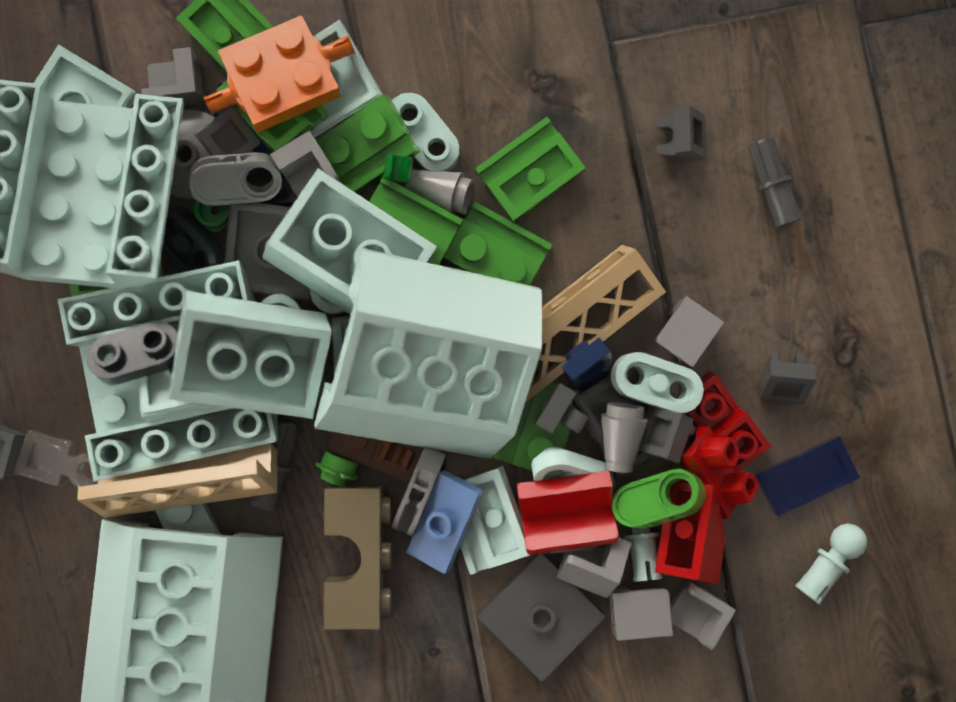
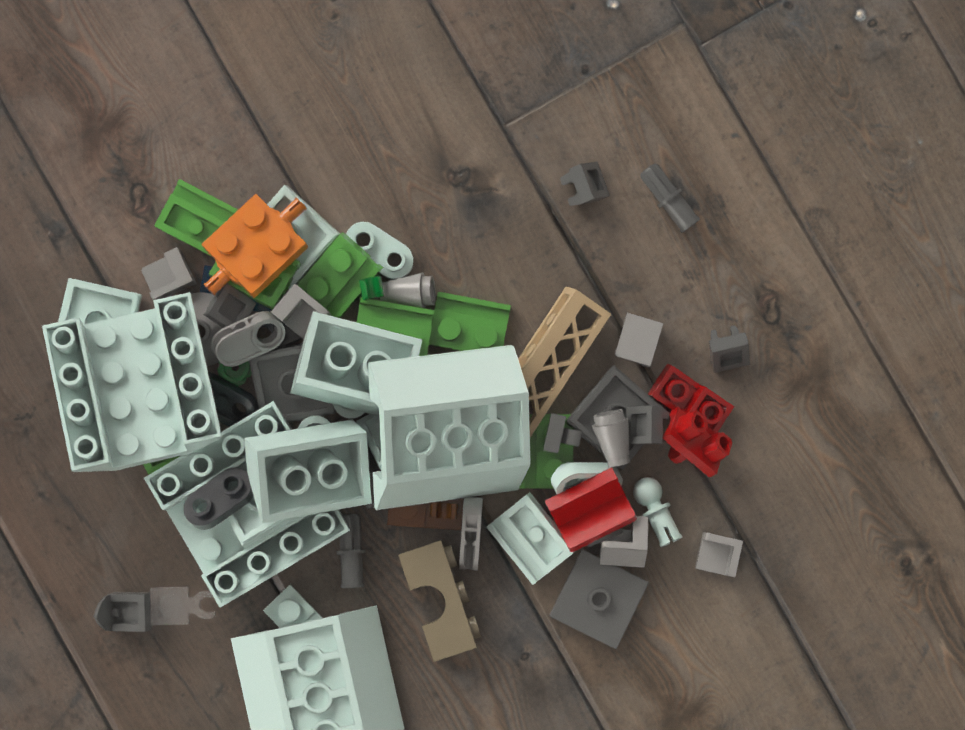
camera: 15 degrees left, 0 degrees up
tan fence [77,443,278,518] -> none
bright green plate [315,450,359,487] -> none
medium blue plate [406,470,484,574] -> none
bright green plate [475,116,586,223] -> none
dark blue plate [562,338,612,391] -> none
light grey panel [609,585,673,641] -> none
light aqua plate [611,352,703,413] -> none
bright green piece [612,469,706,530] -> none
red slope [655,481,725,585] -> none
clear blue tile [756,436,860,516] -> none
light aqua pin [795,523,867,605] -> none

